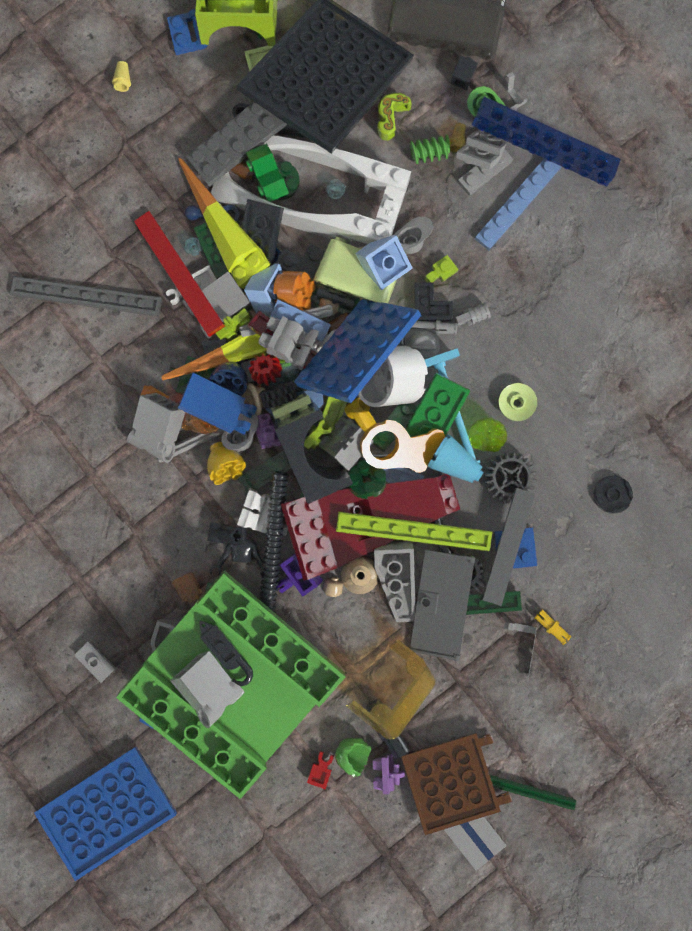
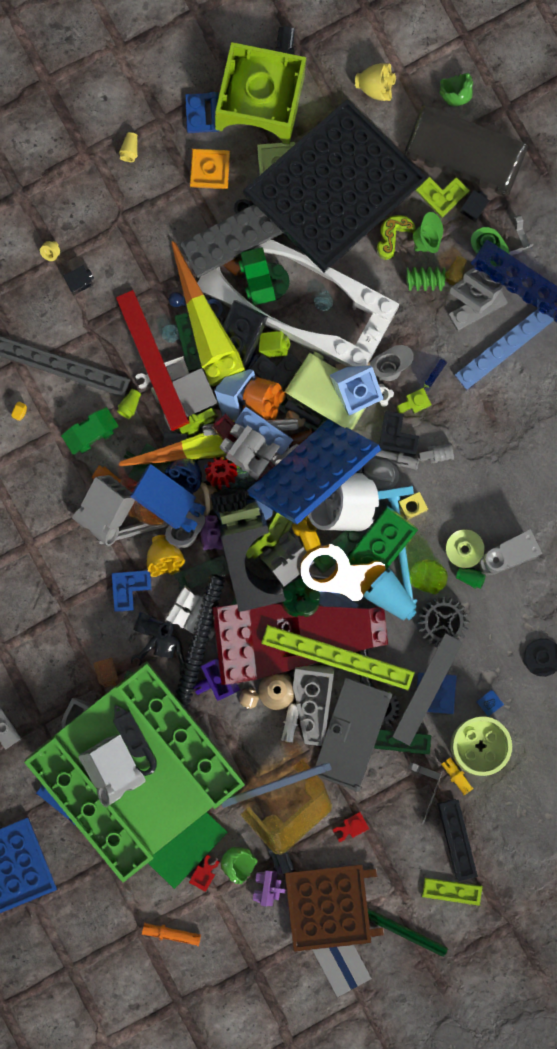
camera: 15 degrees right, 0 degrees up
none -> yellow tile [11,402,27,421]
none -> light yellow tile [40,241,60,261]
none -> green brick [61,407,119,455]
none -> black brick [63,265,94,296]
none -> blue plate [112,570,152,612]
none -> lime cone [117,389,141,419]
none -> orange pin [142,922,201,946]
none -> green tile [148,812,228,889]
none -> light orange plate [190,149,230,189]
none -> sand blue tile [221,762,332,808]
none -> lime brick [259,331,290,358]
none -> white axle [281,704,299,743]
none -> red plate [332,812,369,843]
none -> white plate [379,384,394,407]
none -> light yellow brick [399,492,428,520]
none -> bright green piece [413,212,443,253]
none -> lime plate [416,177,470,218]
none -> lime tile [422,877,483,906]
none -> clear blue tile [423,359,448,392]
none -> black fence [437,799,478,881]
none -> yellowish green brick [450,717,512,776]
none -> green cone [456,568,486,589]
none -> blue slope [477,690,504,717]
none -> light grey piece [478,529,542,576]

